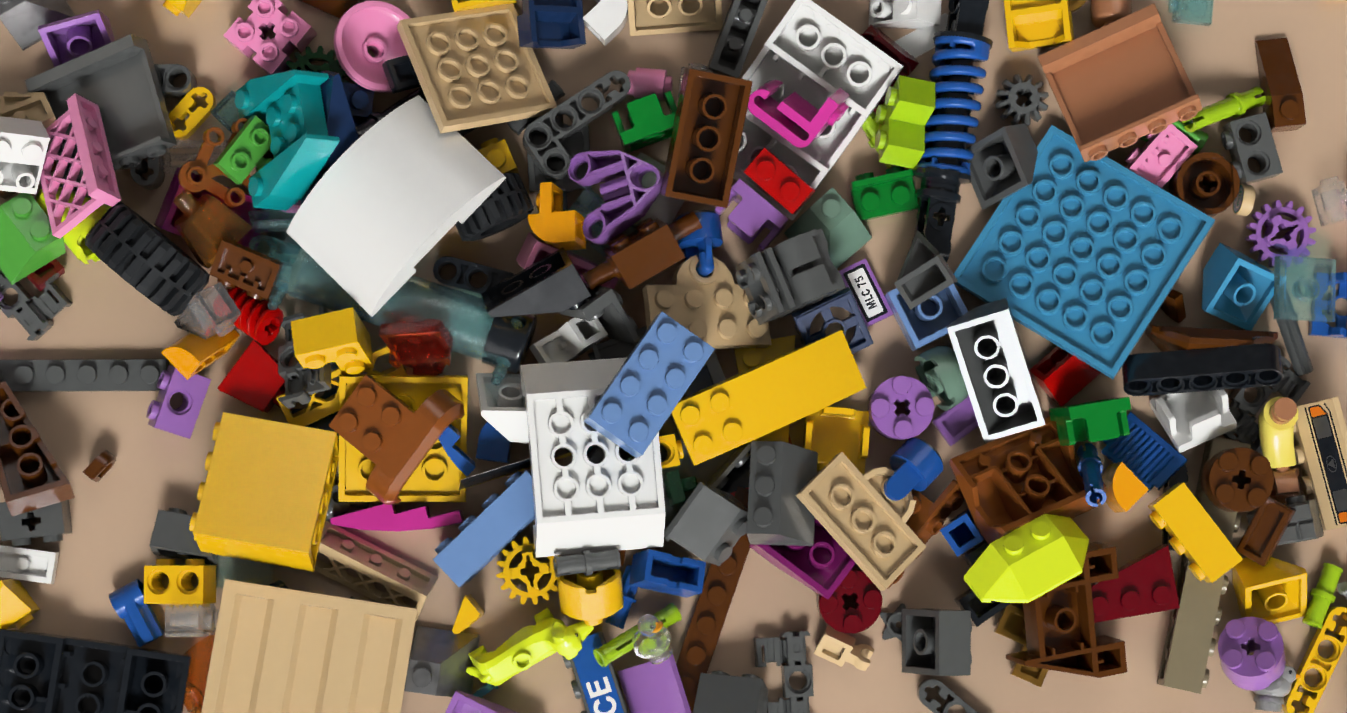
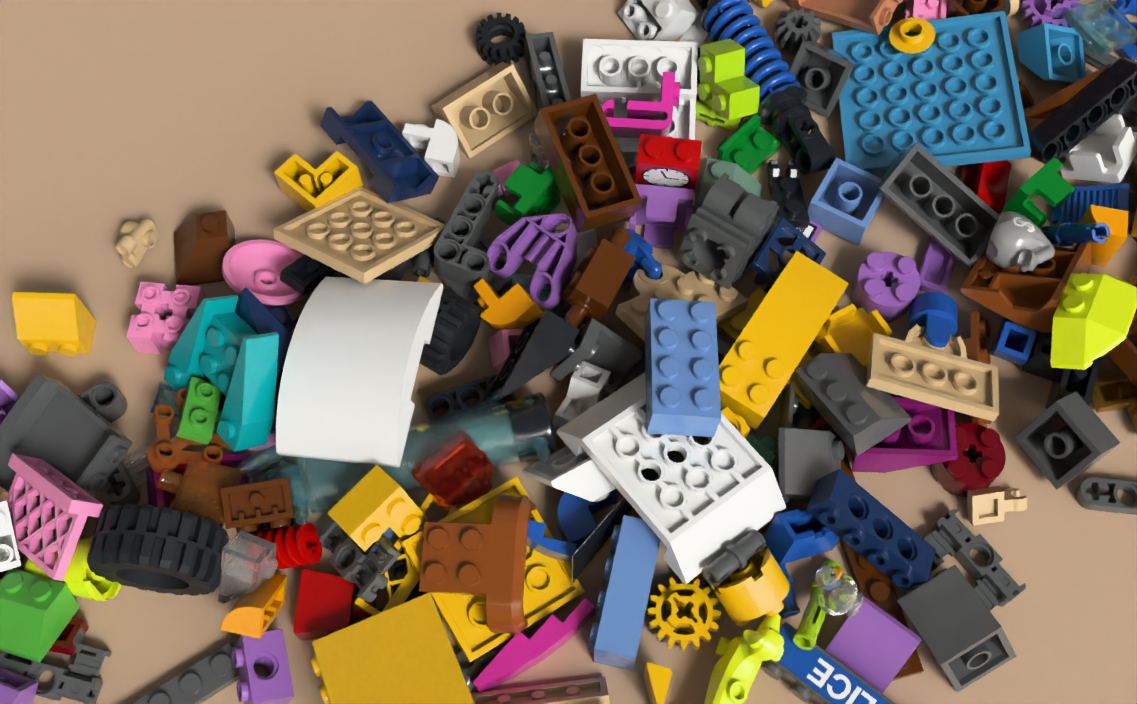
camera: 30 degrees left, 20 degrees down
yellow beam [168,87,217,140] -> none
dark grey plate [880,603,906,641] -> none
dark grey slope [894,230,958,310] -> none
sand green cylinder [914,346,969,411] -> none
none -> black hinge [767,160,810,228]
none -> dark blue brick [806,469,936,590]
none -> yellow piece [889,17,936,54]
none -> light grey piece [986,211,1055,272]

